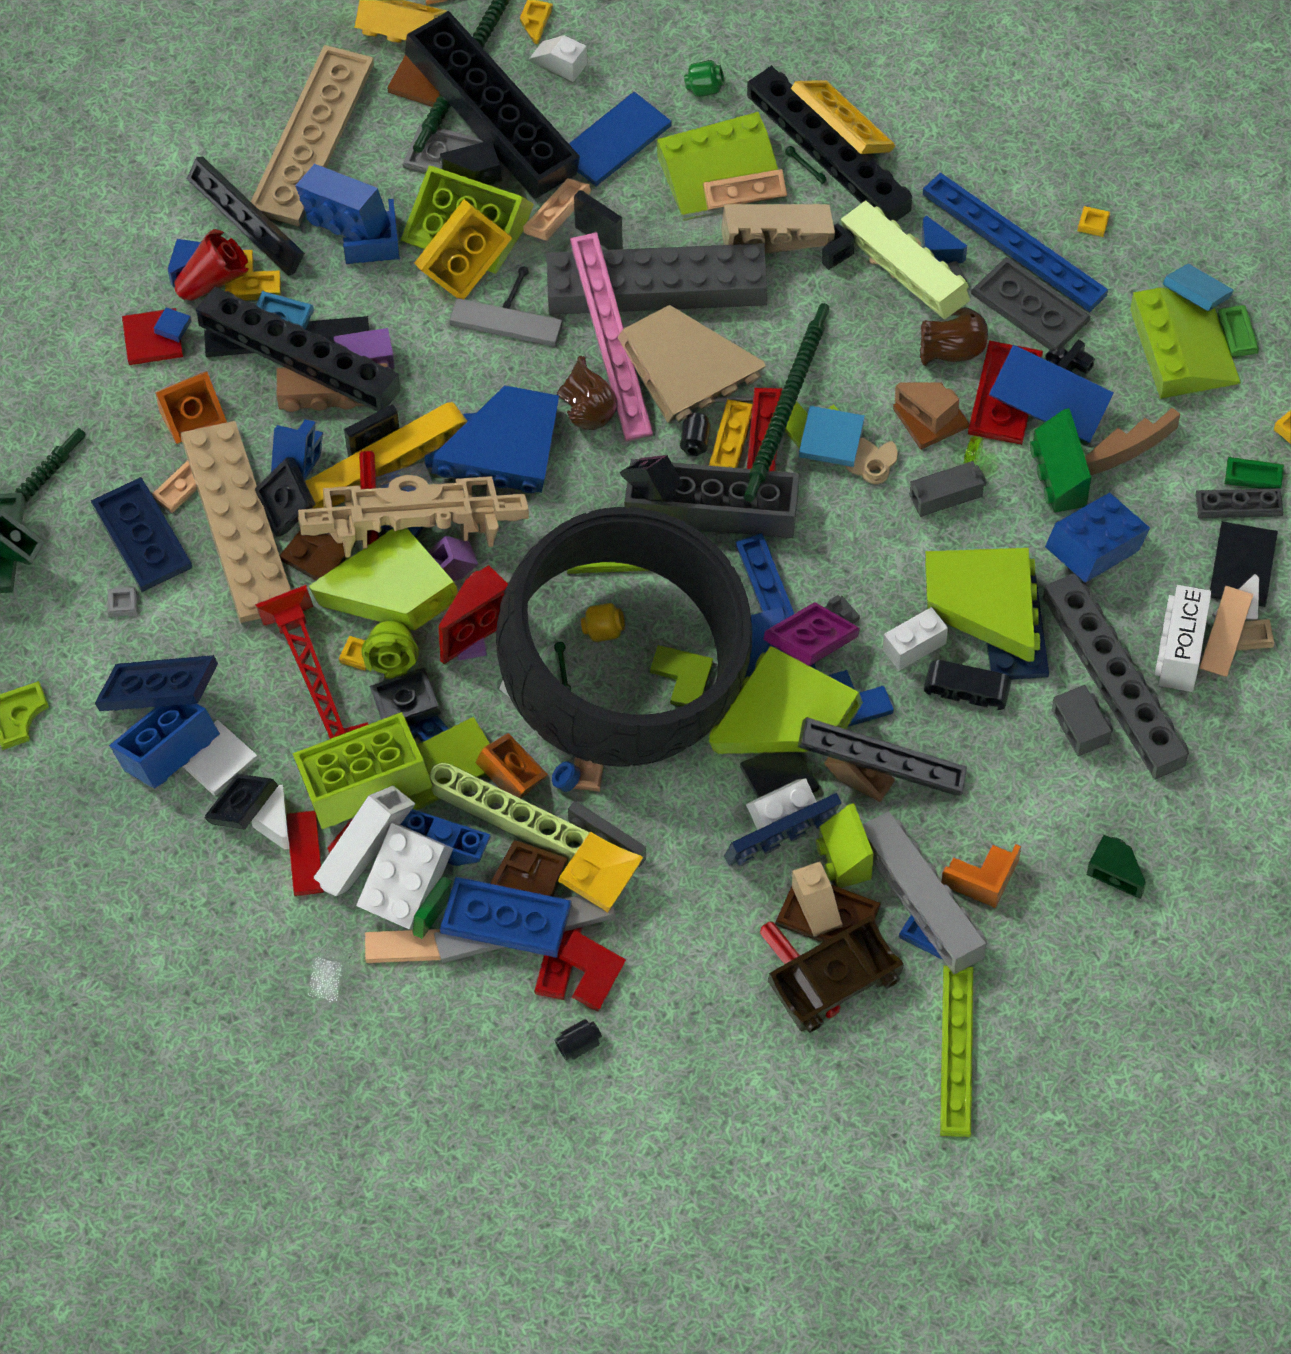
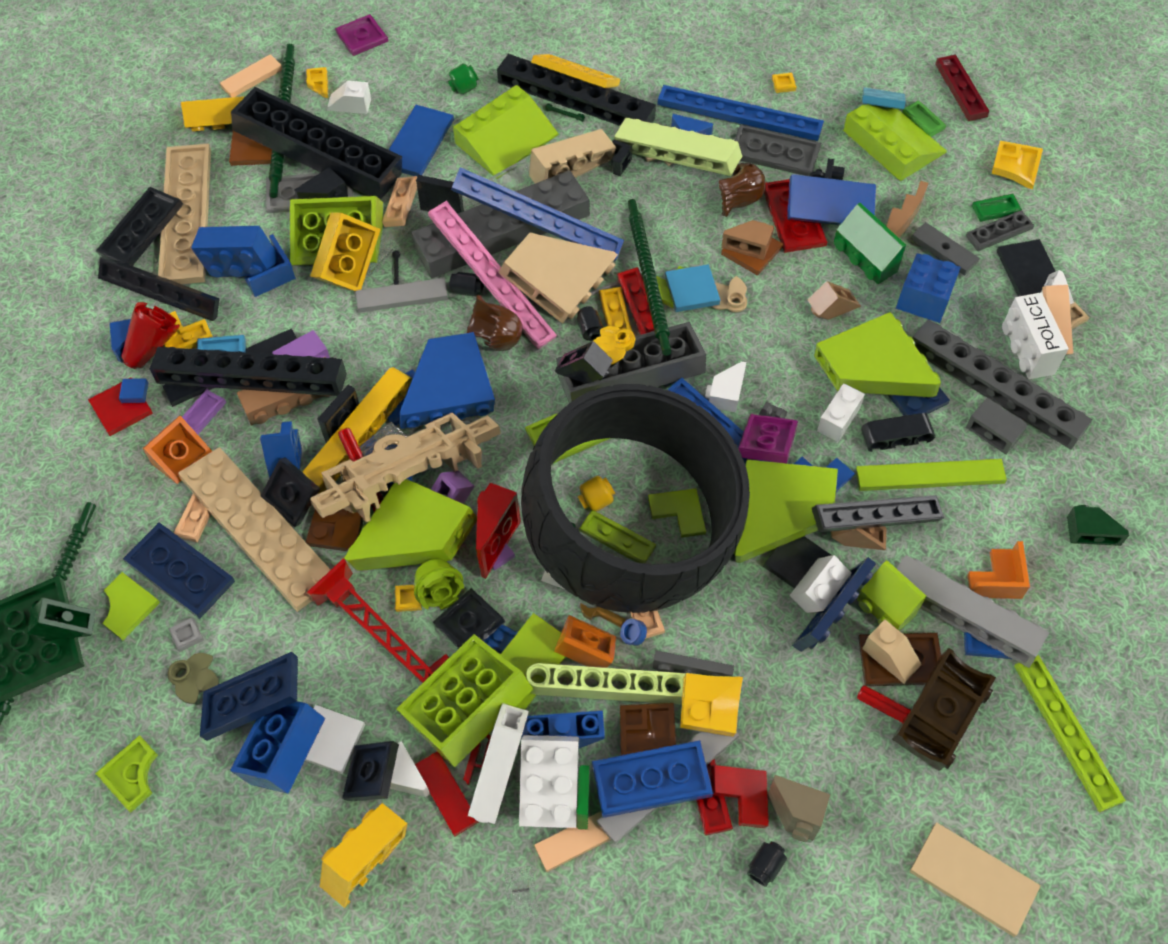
camera: 25 degrees left, 0 degrees up
light nougat tile [703,169,787,210] -> none
dark grey brick [909,461,986,517] -> none
clear neon green tile [963,436,984,464] -> none
none -> black tile [96,187,184,266]
none -> lime tile [102,572,160,641]
none -> olive plate [168,653,219,704]
none -> medium lavender tile [182,389,226,434]
none -> yellow wedge [320,803,408,908]
none -> black brick [449,272,484,297]
none -> plate [451,167,624,261]
none -> lime tile [579,510,656,564]
none -> pearl gold bar [580,603,626,628]
none -> yellow plate [593,326,635,365]
none -> white slope [705,362,746,413]
none -> dark tan slope [767,775,830,842]
none -> medium nougat slope [807,281,861,320]
none -> lime tile [855,459,1007,491]
none -> tan tile [909,822,1041,937]
none -> dark grey tile [911,222,979,276]

